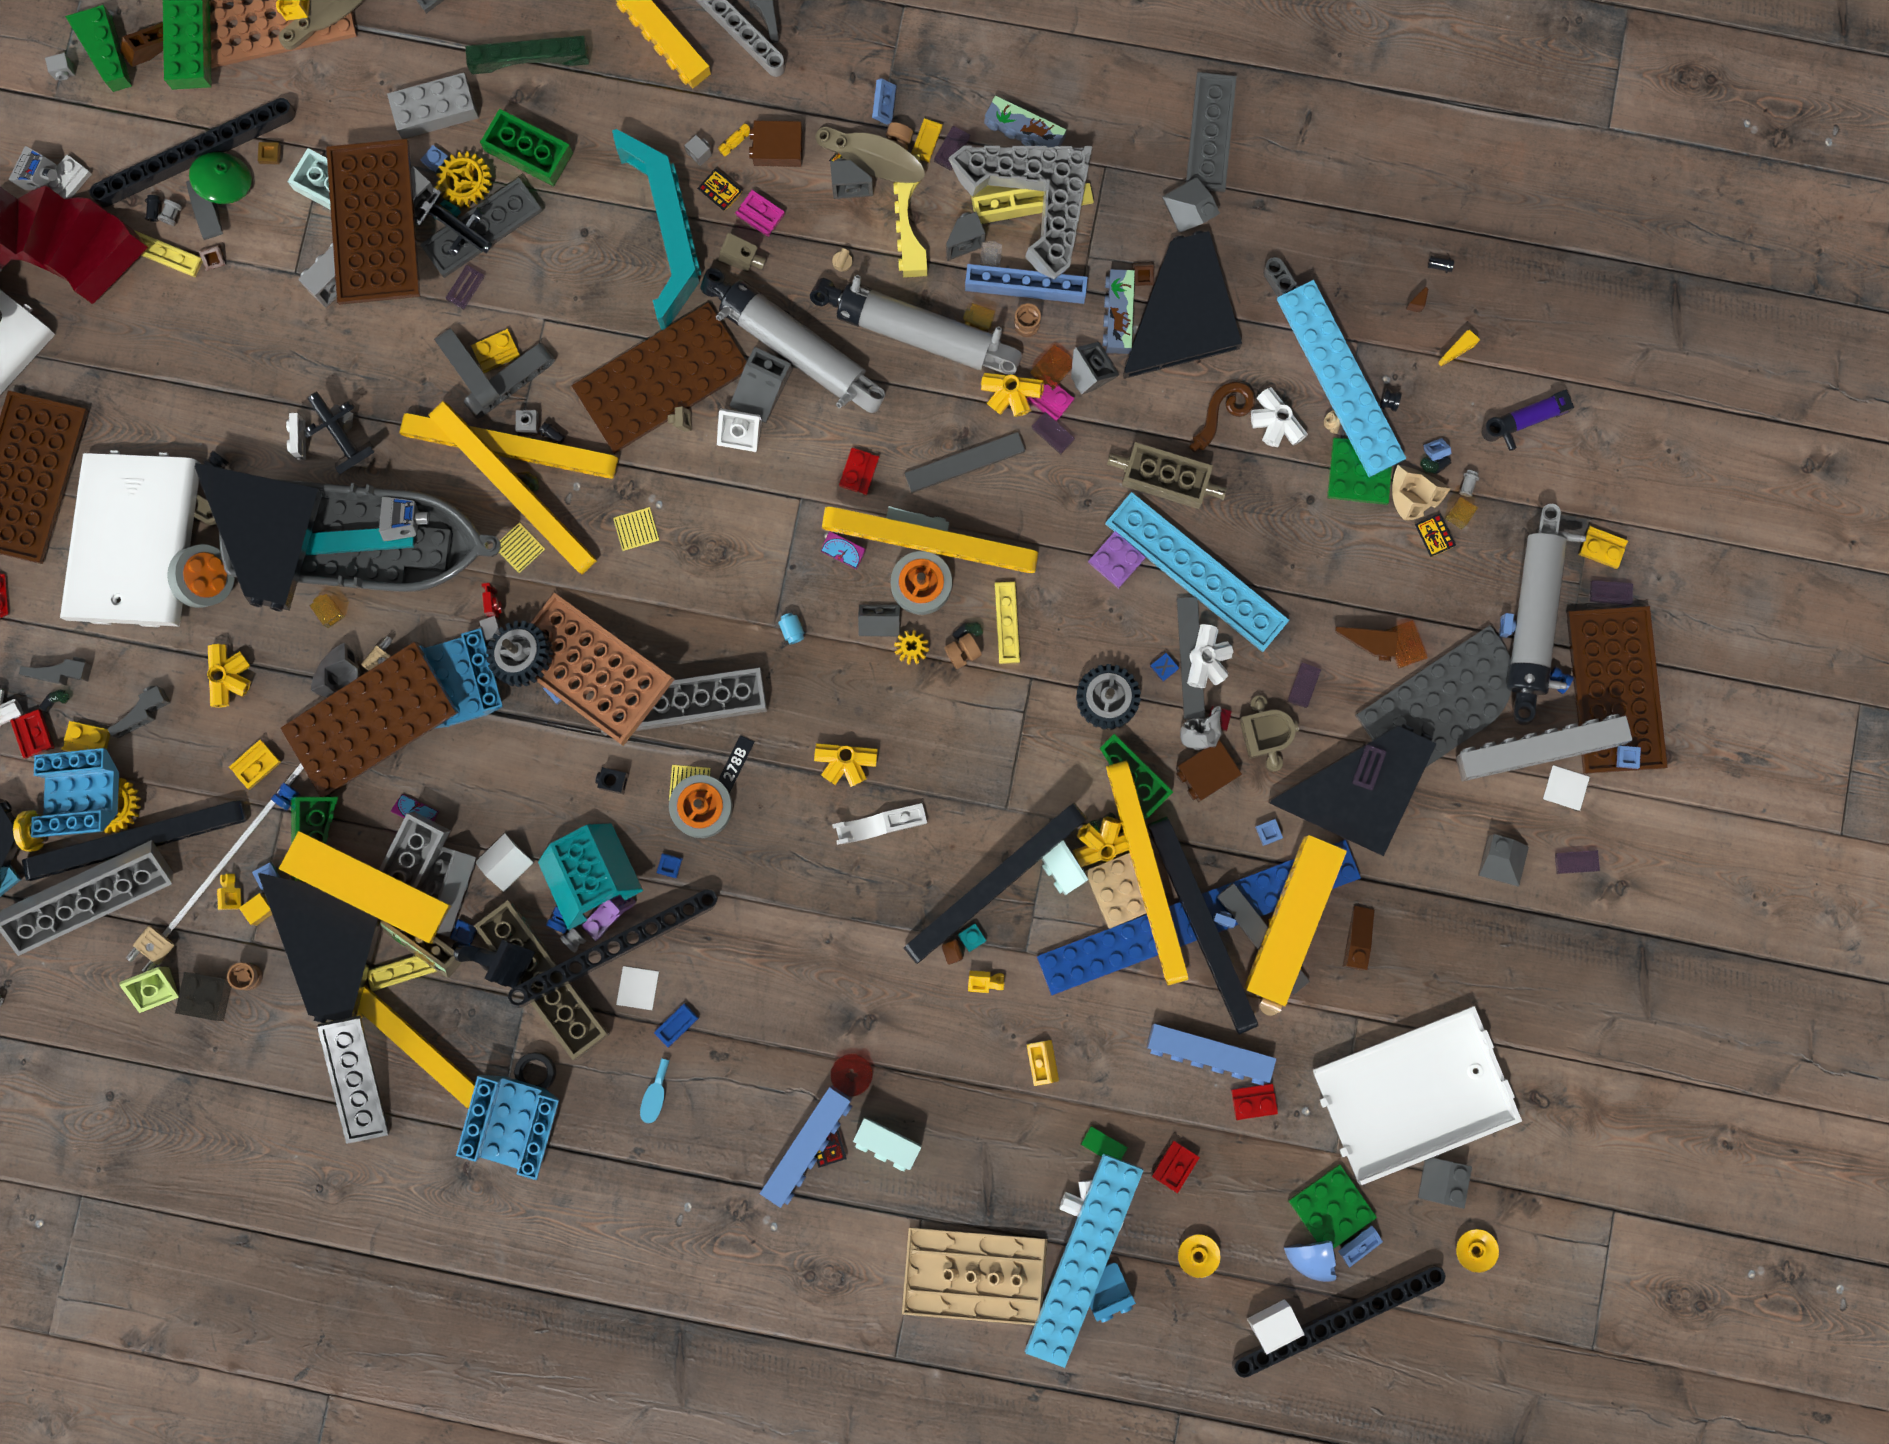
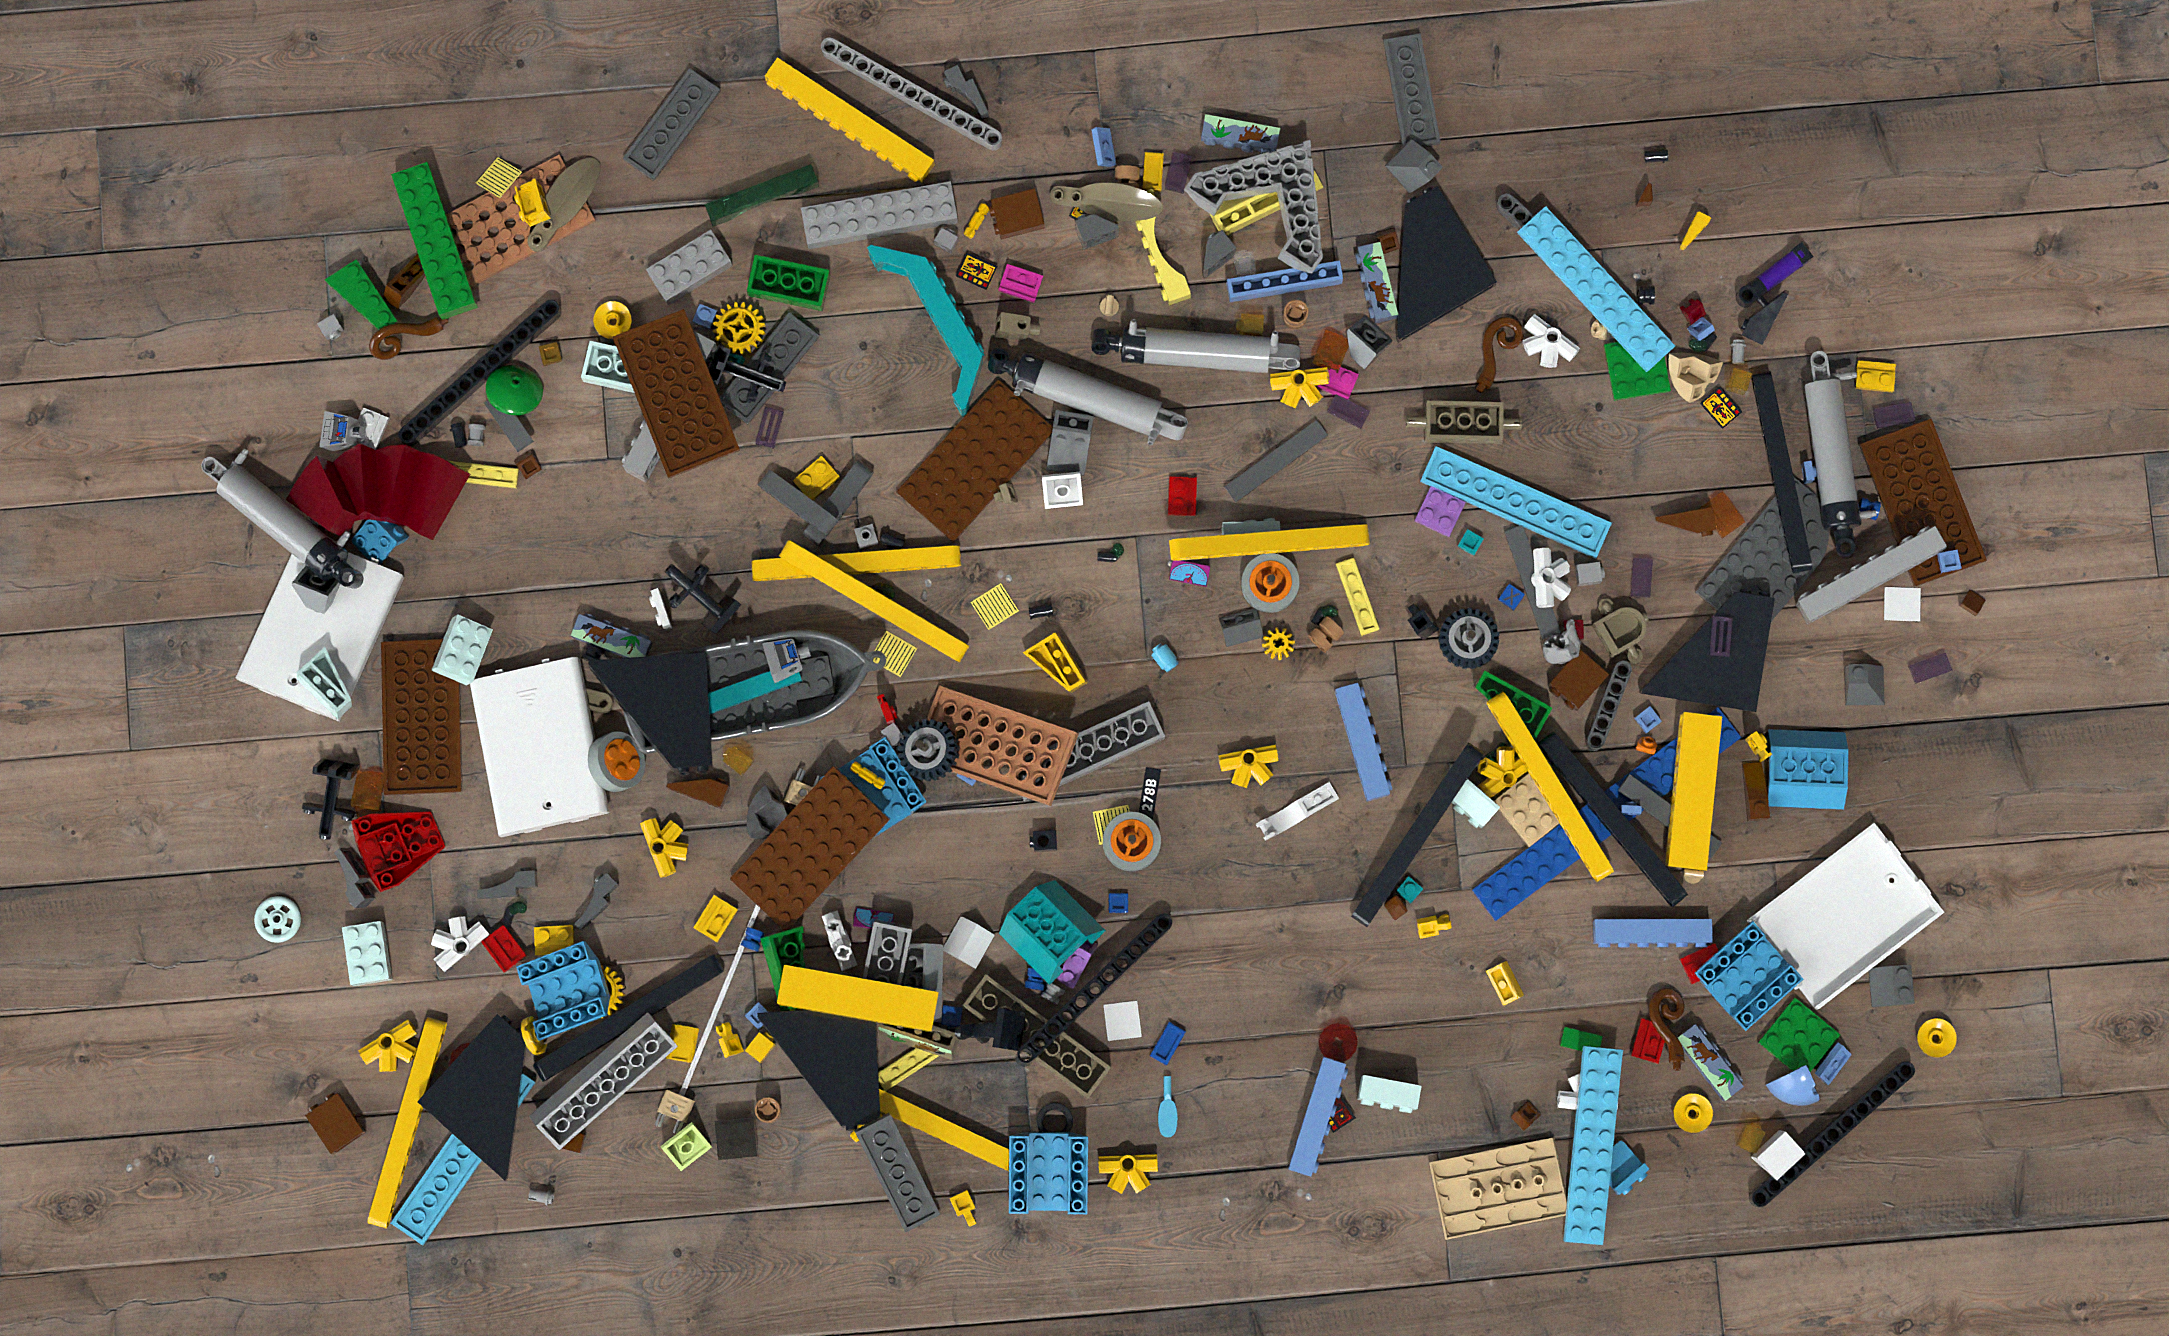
camera: 15 degrees left, 0 degrees up
none -> dark azure bracket [352,520,409,565]
none -> reddish brown plant [369,316,449,360]
none -> light aqua brick [432,615,493,685]
none -> reddish brown slope [562,1133,586,1153]
none -> brick [571,613,653,658]
none -> yellow dish [593,301,632,339]
none -> reddish brown slope [666,778,730,809]
none -> yellow piece [666,1024,699,1063]
none -> light grey brick [801,181,958,249]
none -> white piece [822,911,858,971]
none -> yellow axle [850,762,885,789]
none -> yellow plate [949,1190,976,1227]
none -> yellow wedge [1023,632,1088,692]
none -> black pin [1028,603,1053,619]
none -> arm [1097,543,1124,563]
none -> yellow piece [1098,1154,1158,1194]
none -> medium blue brick [1335,683,1392,802]
none -> black brick [1408,603,1439,640]
none -> teal plate [1457,529,1484,556]
none -> reddish brown slope [1511,1101,1541,1131]
none -> light grey brick [1575,562,1605,587]
none -> dark grey beam [1585,661,1632,751]
none -> orange plate [1635,736,1657,755]
none -> reddish brown plant [1649,988,1685,1071]
none -> brick [1677,1024,1744,1101]
none -> dark red tile [1680,299,1706,325]
none -> dark azure slope [1695,921,1804,1031]
none -> clear yellow brick [1736,1122,1766,1154]
none -> black slope [1740,290,1789,345]
none -> yellow plate [1745,731,1772,762]
none -> black beam [1751,371,1813,573]
none -> dark azure slope [1766,729,1848,810]
none -> reddish brown slope [1959,590,1986,616]

